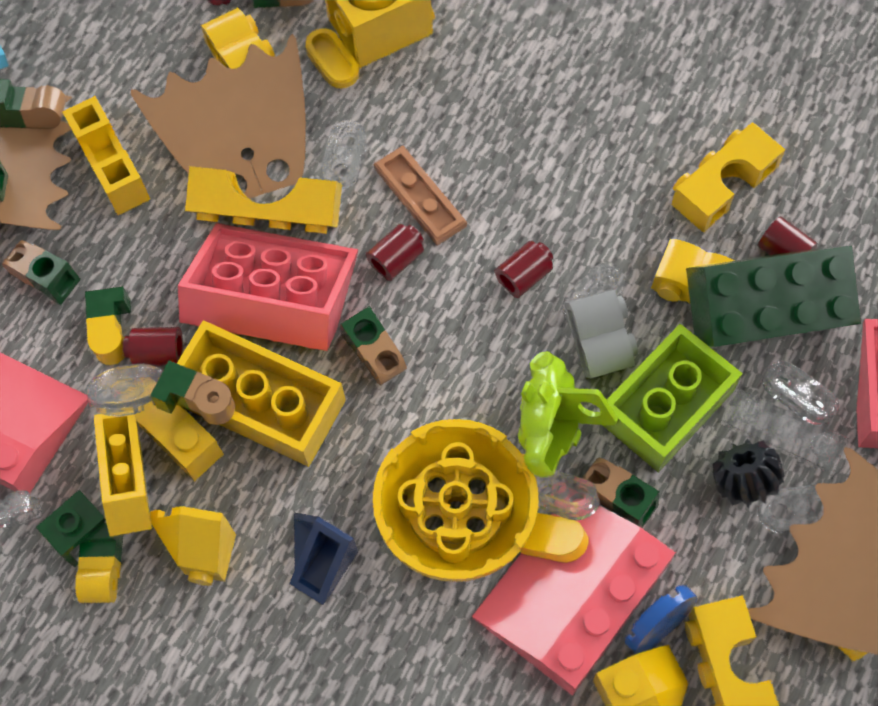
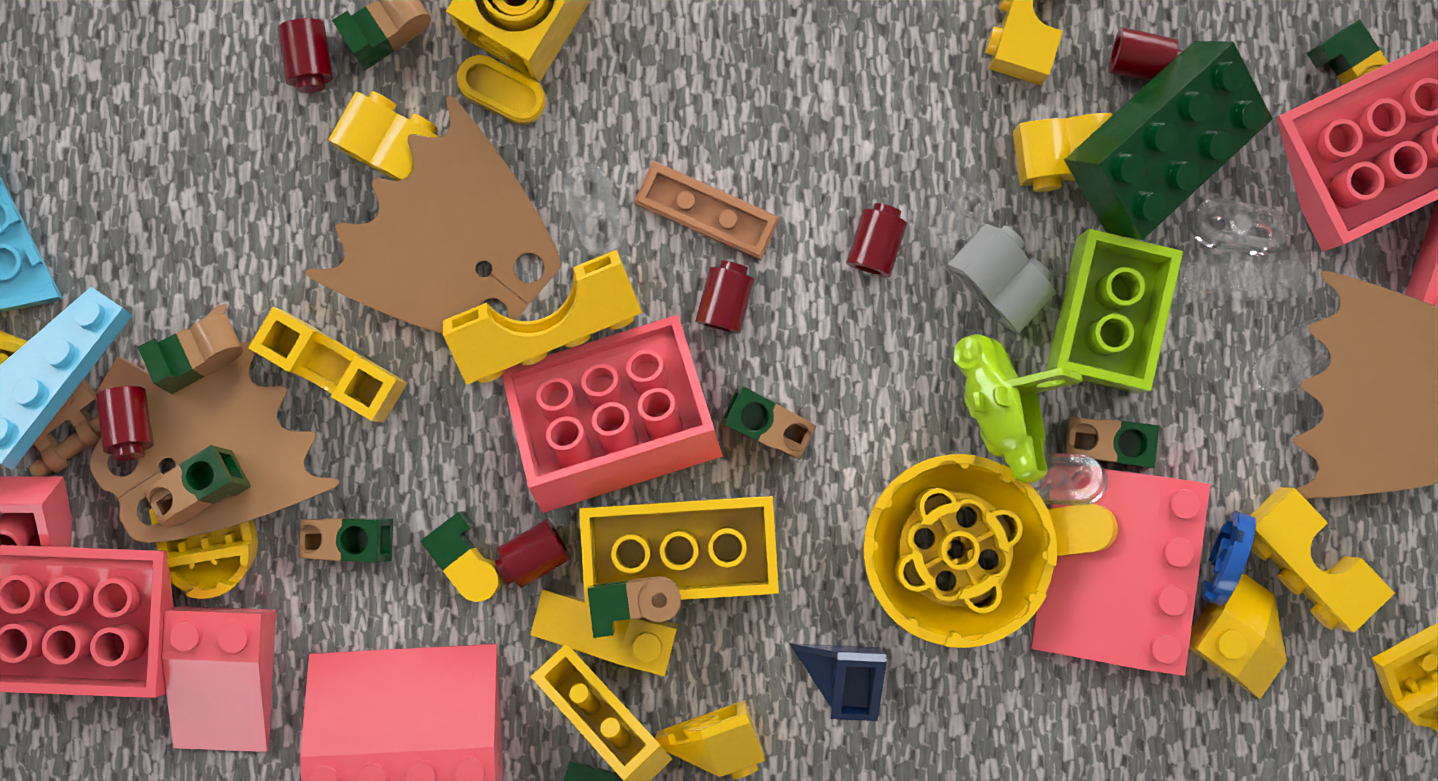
camera: 30 degrees left, 20 degrees up
clear tile [86,364,163,416] -> none
black gear [712,439,785,508] -> none

